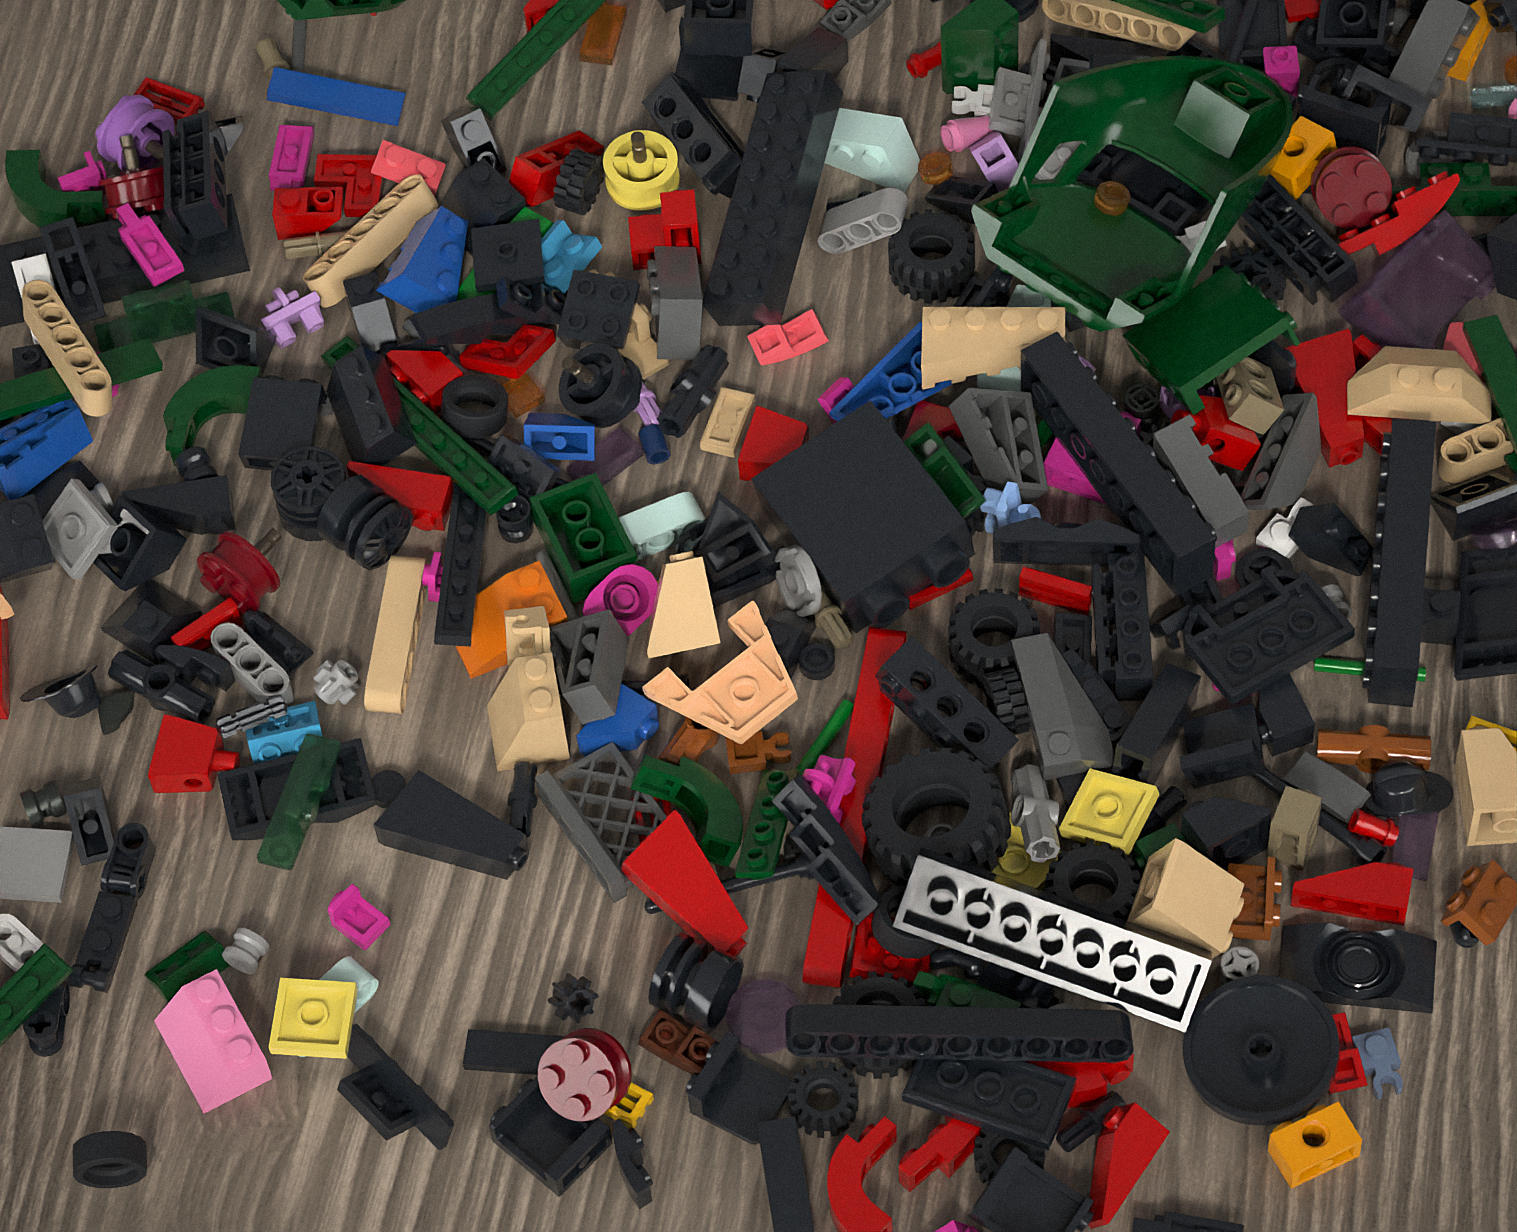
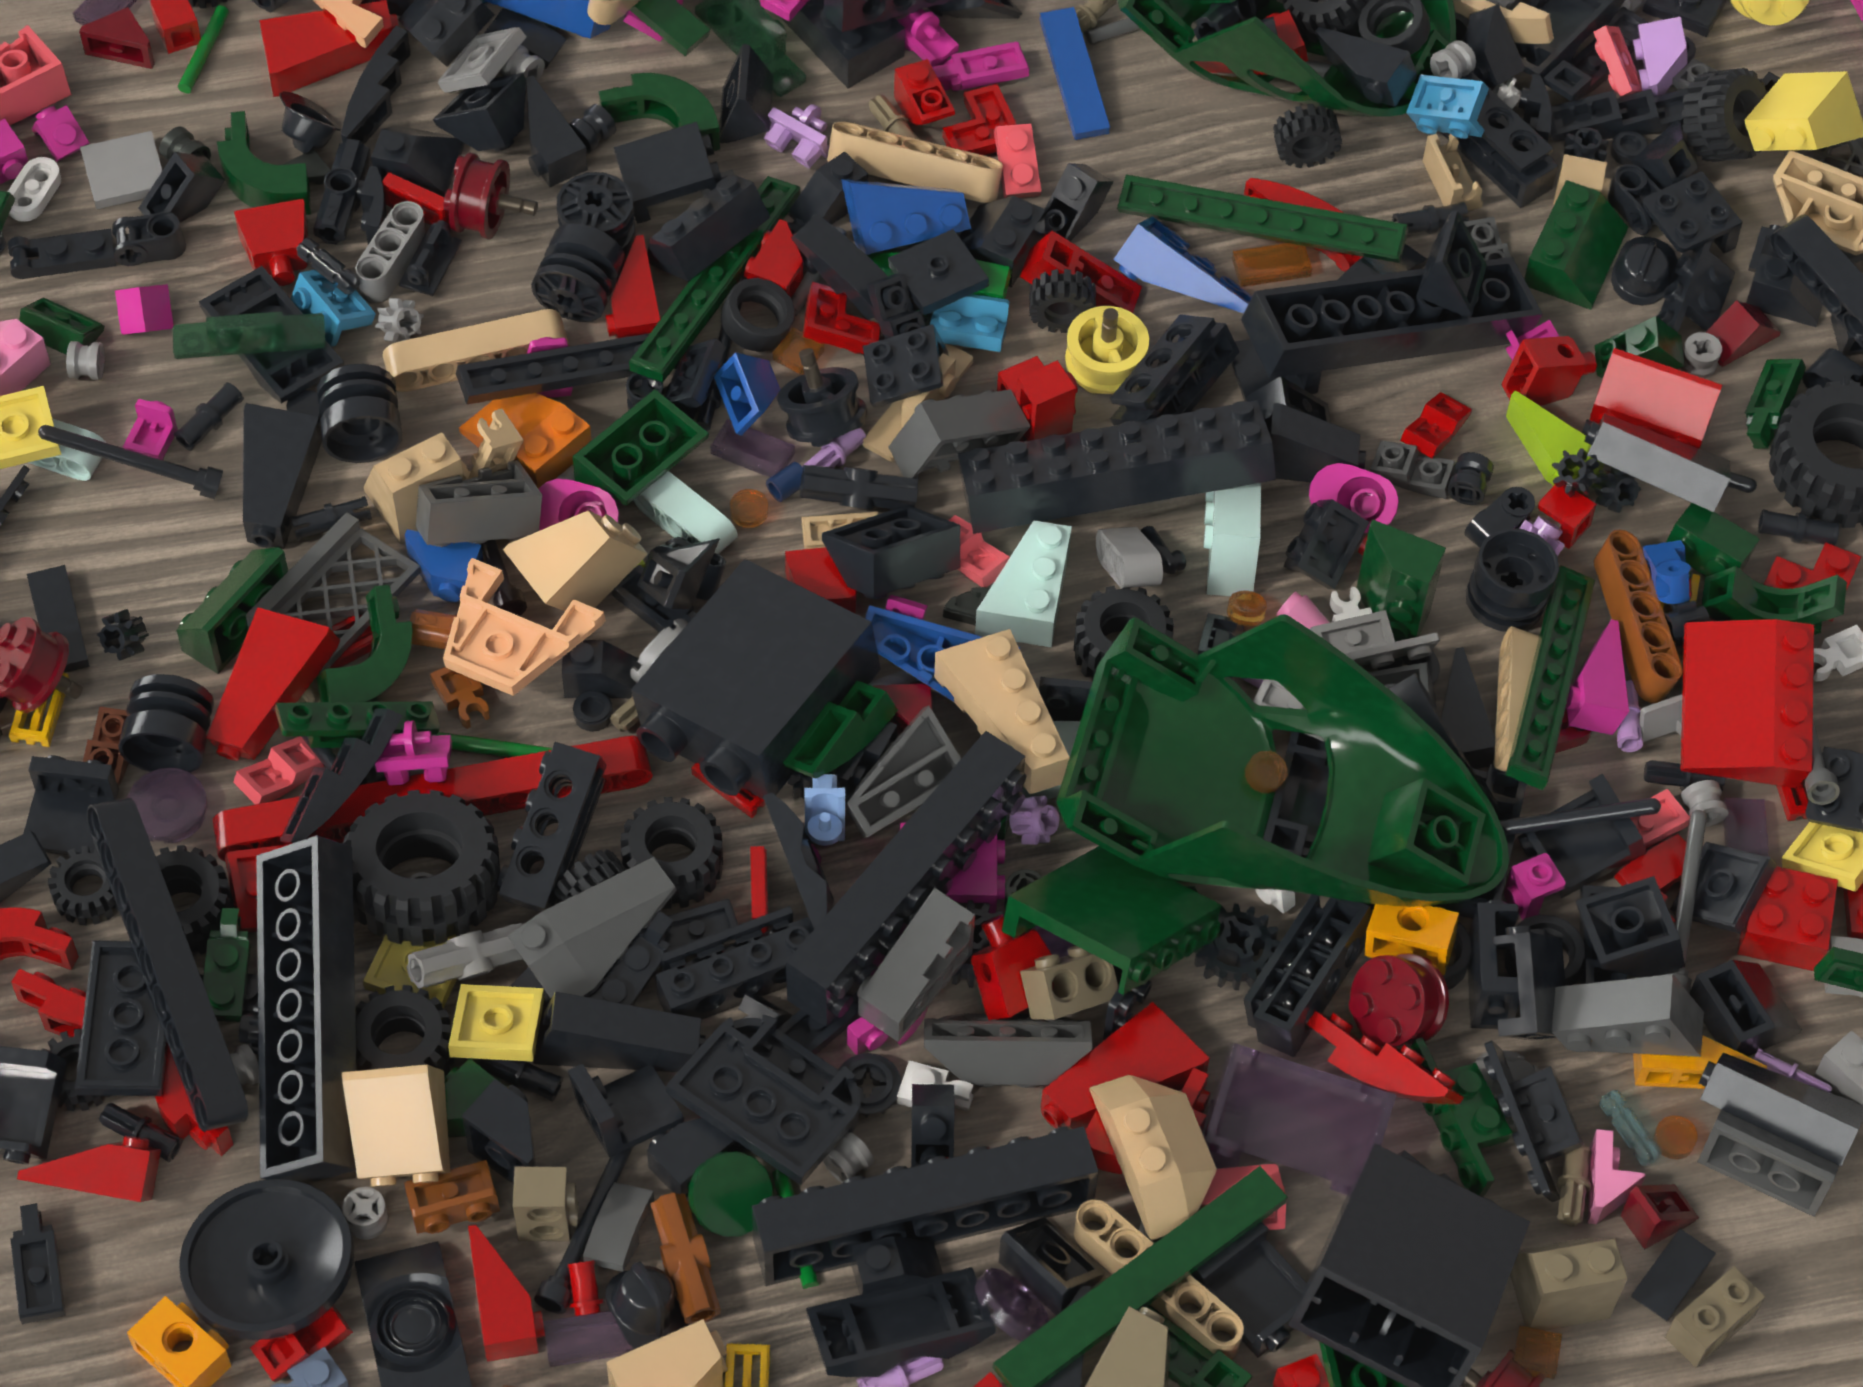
camera: 60 degrees right, 0 degrees up
none -> black piece [38,425,223,499]
none -> dark pink panel [115,284,174,335]
none -> black pin [174,382,244,451]
none -> dark green slope [176,547,288,674]
none -> dark green arch [217,111,311,215]
none -> coral slope [233,736,324,804]
none -> black wheel [317,364,402,463]
none -> black slope [341,25,411,145]
none -> dark green tile [689,1152,772,1237]
none -> clear orange tile [730,489,768,528]
none -> black slope [822,505,960,599]
none -> dark pink hips [897,9,959,67]
none -> pearl dark grey tile [943,587,990,626]
none -> light aqua wedge [975,521,1072,647]
none -> wedge [1113,216,1252,313]
none -> black bracket [1284,499,1369,589]
none -> dark pink piece [1309,463,1399,533]

